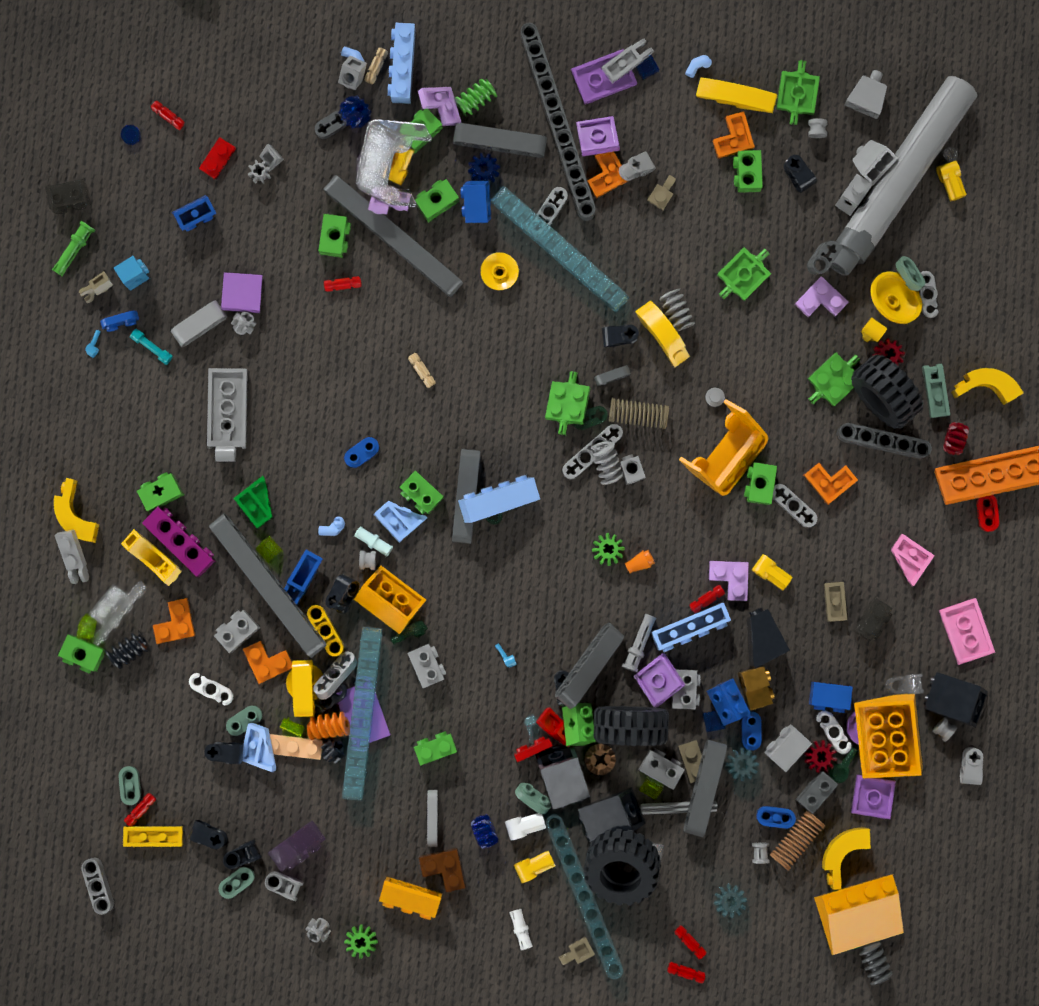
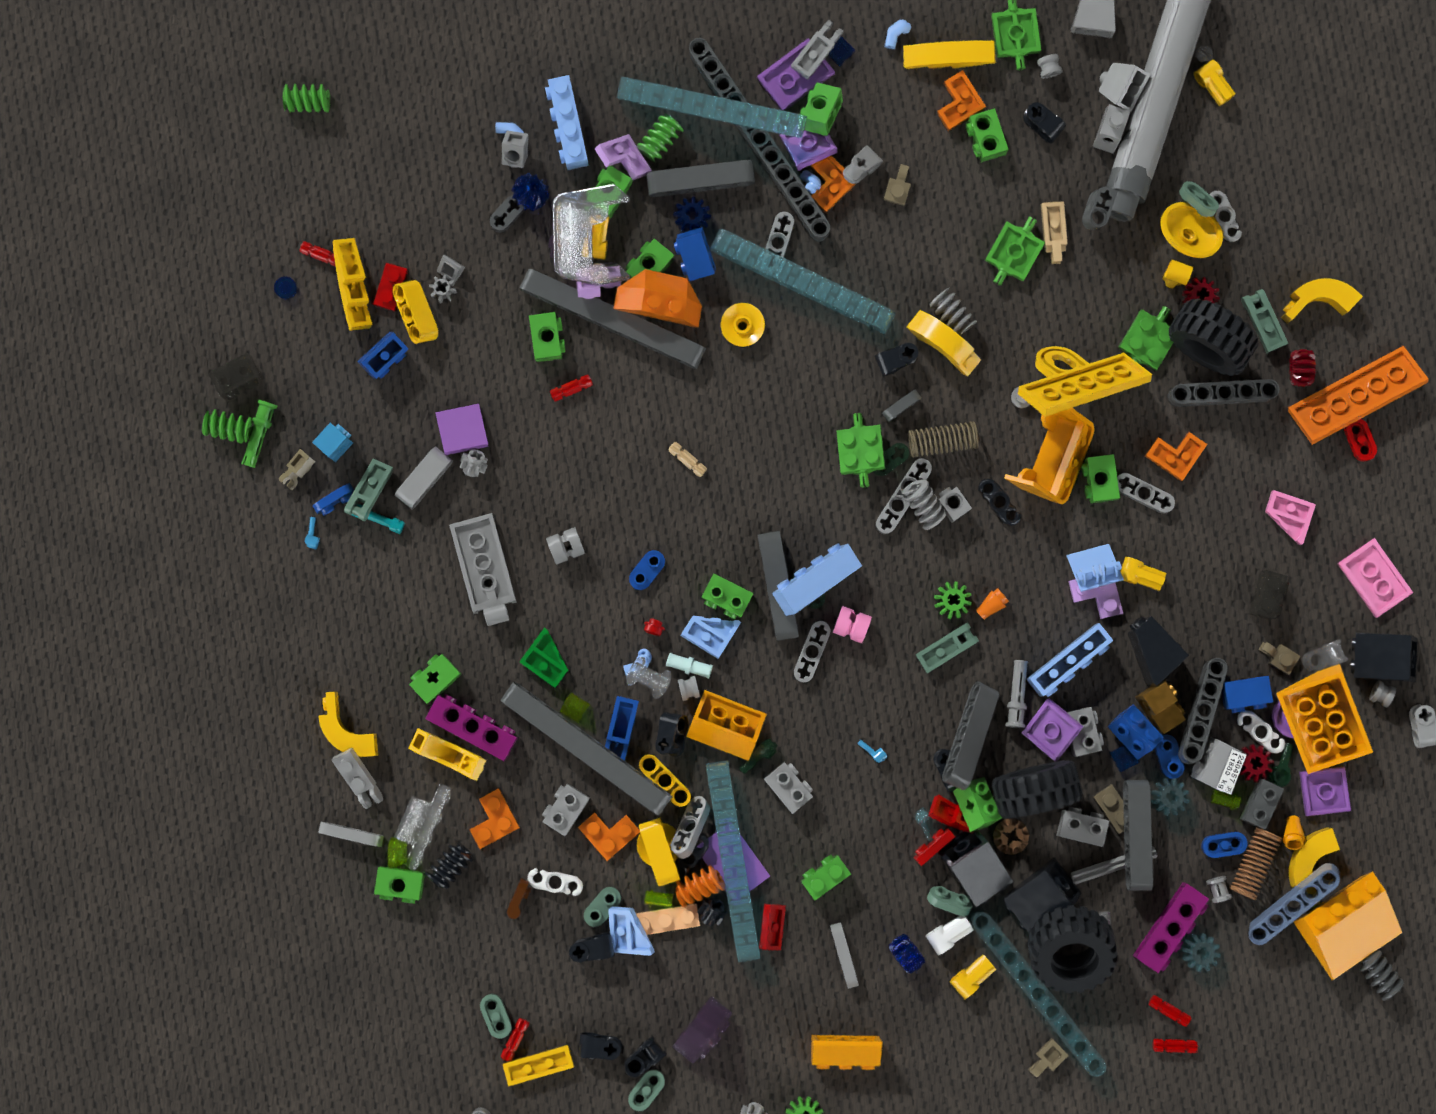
camera: 15 degrees left, 0 degrees up
light grey piece [265,871,304,901] -> none
tan axle [365,48,388,84] -> none
reddish brown brick [419,848,466,892] -> none
white pin [509,909,533,950] -> none
clear neon green slope [639,775,664,800] -> none
red axle [689,585,725,614] -> none
lavender plate [794,276,849,317] -> none
dark tan plate [824,582,847,622] -> none
none -> bright green piece [202,409,252,444]
none -> light grey beam [318,821,384,847]
none -> yellow slope [333,238,373,331]
none -> sand green plate [344,459,393,521]
none -> yellow beam [393,280,438,344]
none -> reddish brown plate [507,878,532,919]
none -> light grey wheel [546,527,585,565]
none -> orange wedge [614,269,702,328]
none -> clear light blue beam [617,76,807,139]
none -> clear hose [627,657,671,699]
none -> red plate [644,618,665,636]
none -> red plate [759,904,786,950]
none -> light grey beam [794,621,831,683]
none -> bright green brick [799,82,843,136]
none -> light blue arm [800,170,821,194]
none -> bright pink wheel [833,606,872,643]
none -> sand green plate [915,622,979,673]
none -> black piece [978,478,1021,526]
none -> yellow plate [1018,346,1152,416]
none -> tan hinge [1041,202,1068,264]
none -> light blue hinge [1067,544,1124,592]
none -> magenta brick [1132,882,1209,974]
none -> dark grey beam [1178,658,1228,764]
none -> clear neon green pin [1211,789,1241,811]
none -> white sticker [1217,749,1246,794]
none -> sand blue beam [1249,863,1340,945]
none -> dark tan plate [1258,642,1300,675]
none -> light orange cone [1283,815,1306,850]

